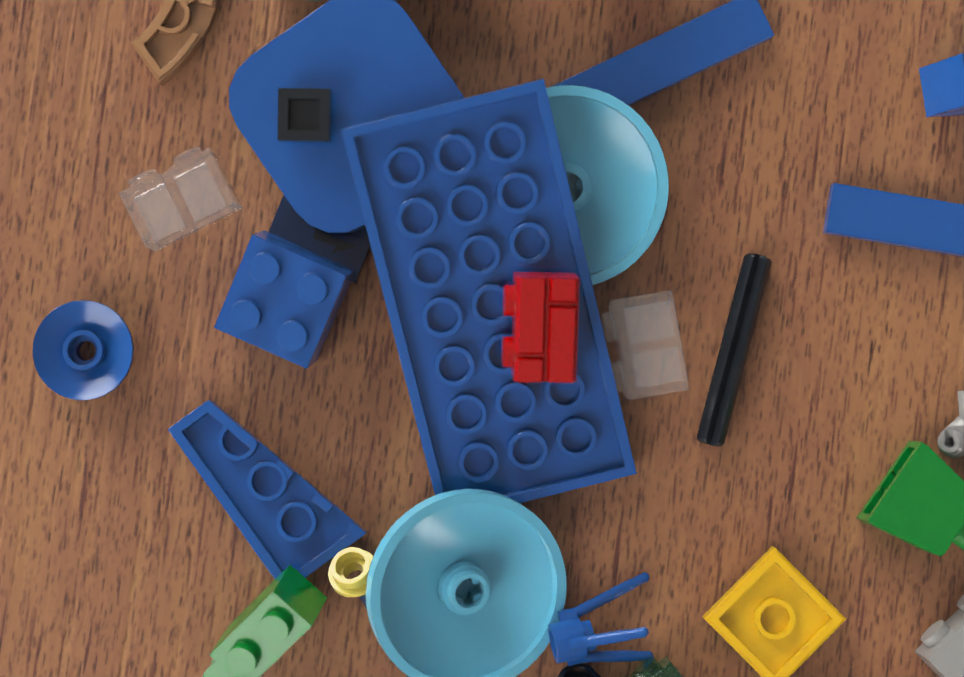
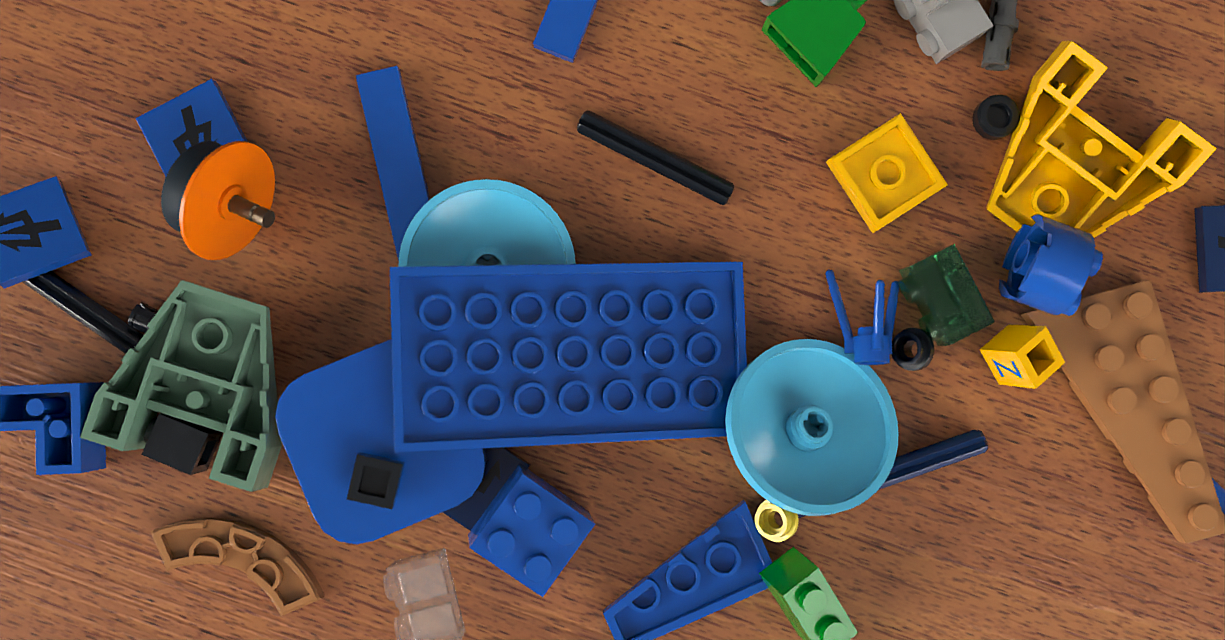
camera: 80 degrees left, 0 degrees up
red brick [502,272,580,383] -> none
clear piece [602,290,689,400] -> none

